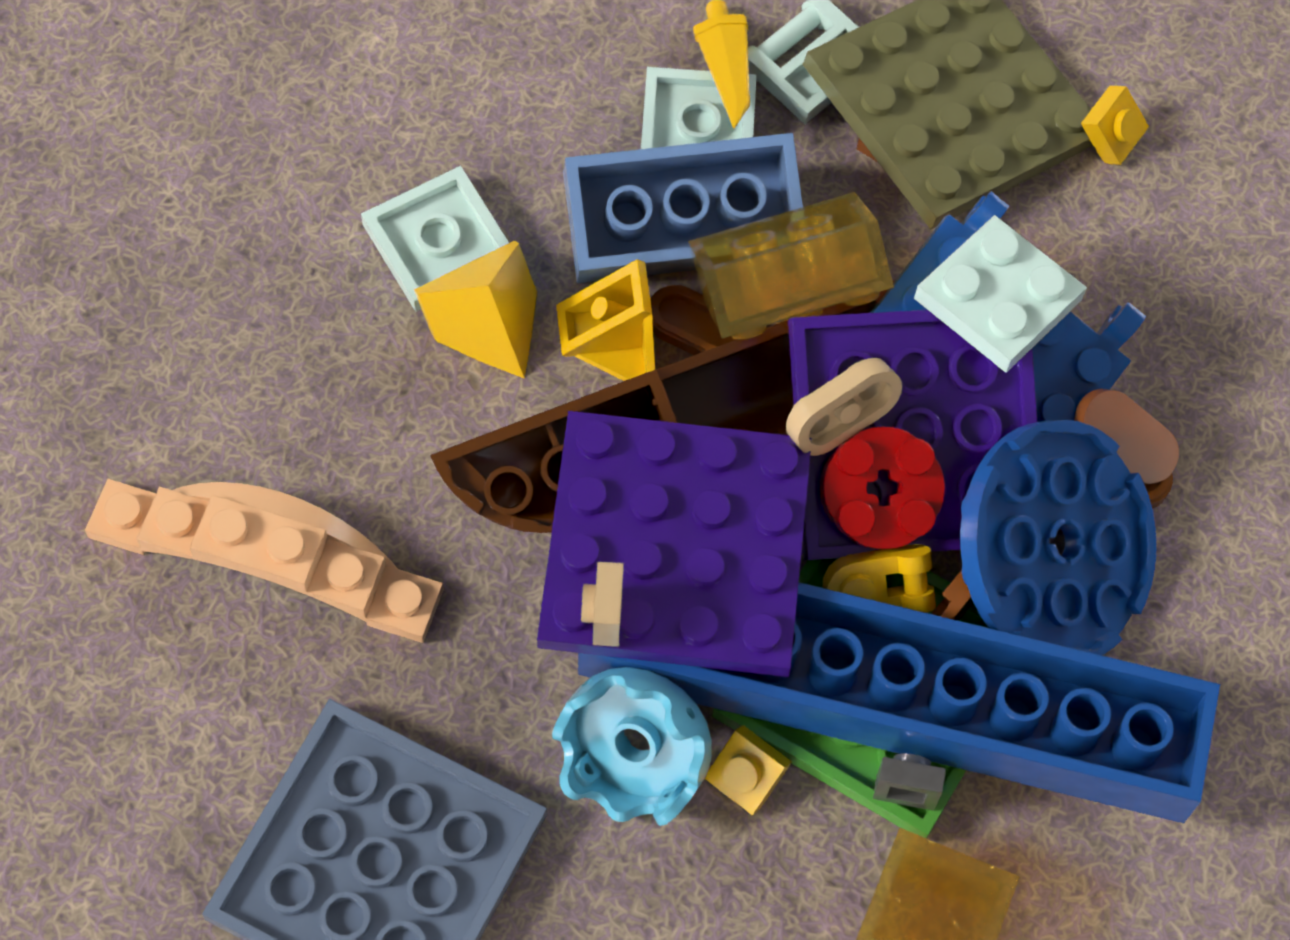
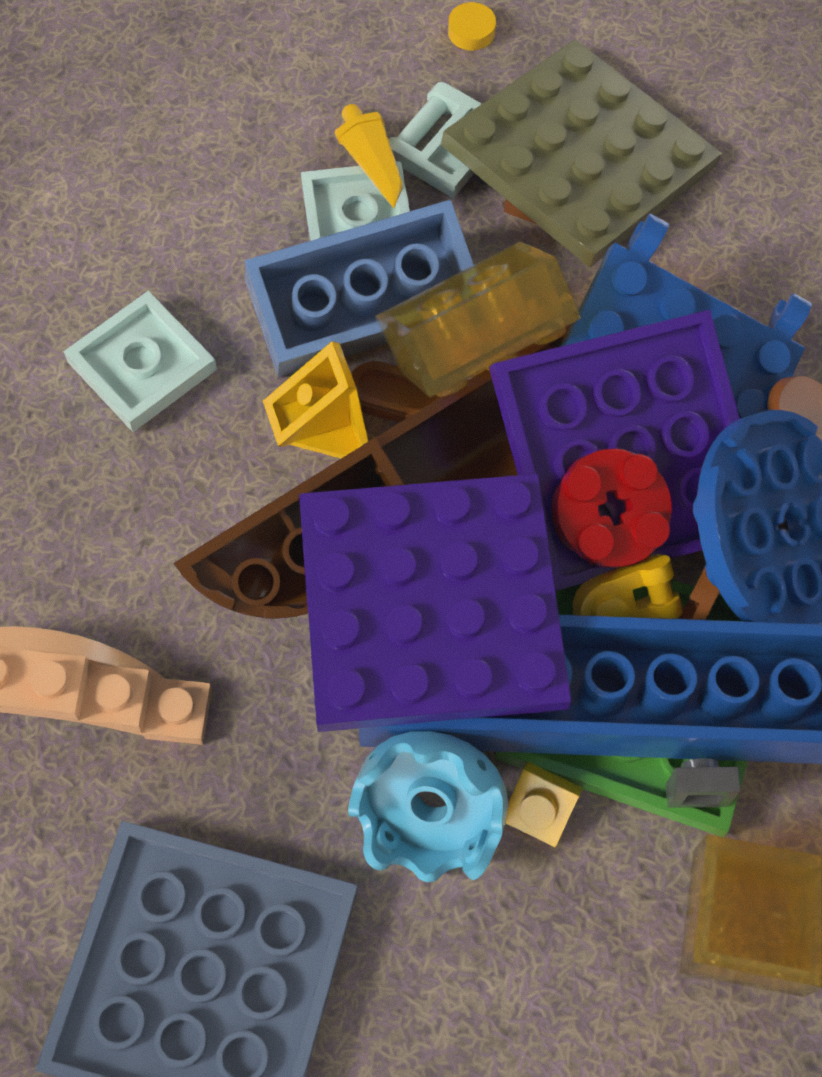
camera: 10 degrees left, 0 degrees up
yellow slope [414,240,537,379] -> none
tan plate [581,562,624,647] -> none
tan plate [786,358,902,456] -> none
light aqua plate [914,215,1087,373] -> none
yellow plate [1081,86,1149,165] -> none

